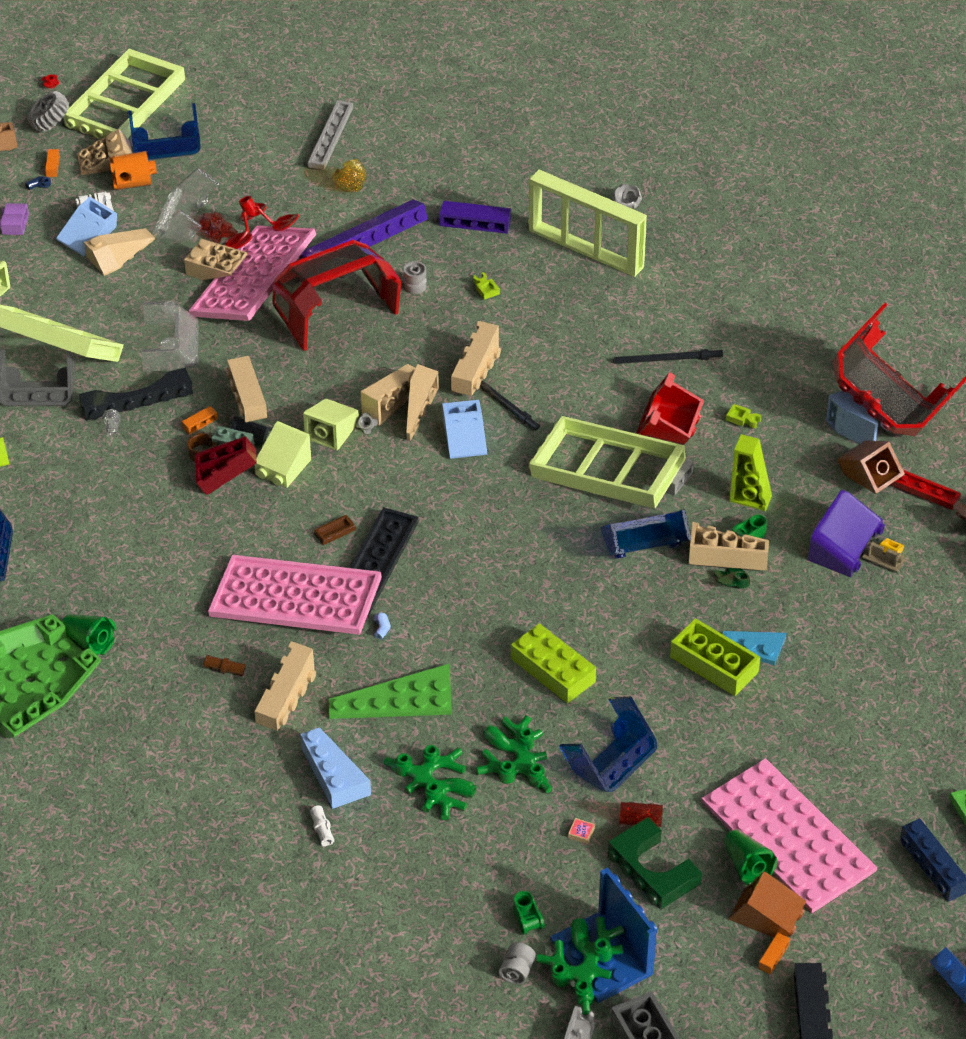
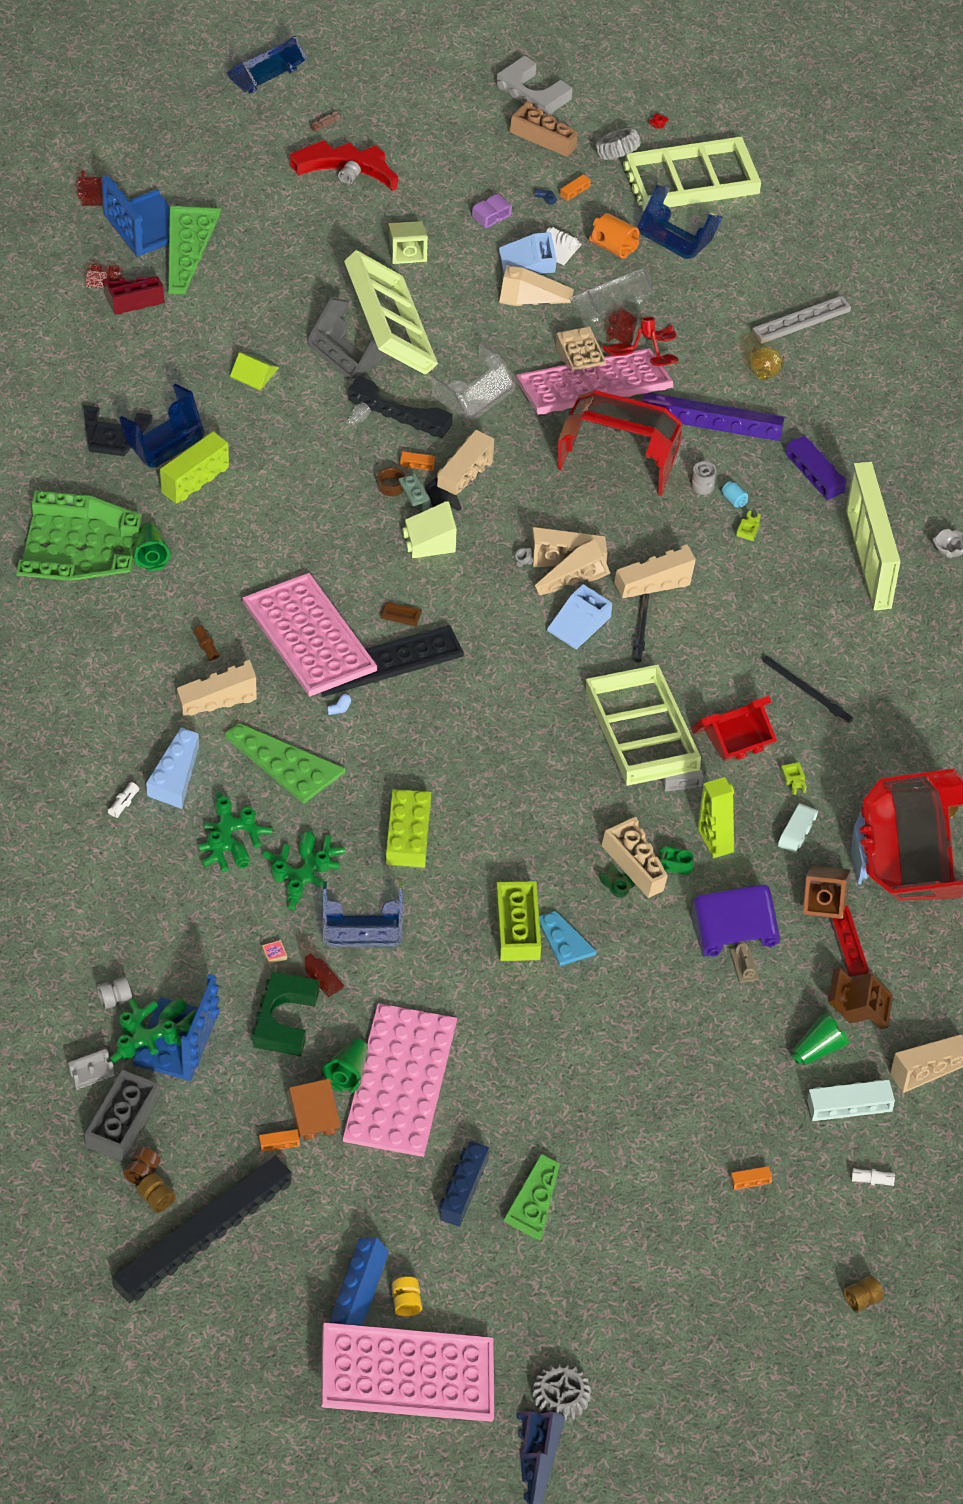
camera: 45 degrees right, 5 degrees up
tan slope [77,129,132,175] -> none
dark red wedge [195,436,257,495] -> none
yellowish green slope [303,399,359,451] -> none
green piece [513,891,545,935] -> none
clear blue windscreen [601,509,691,559] -> none
yellow tile [880,538,904,553] -> none
none -> lime brick [160,431,229,504]
none -> medium azure brick [722,481,748,508]
none -> light aqua beam [778,803,818,854]

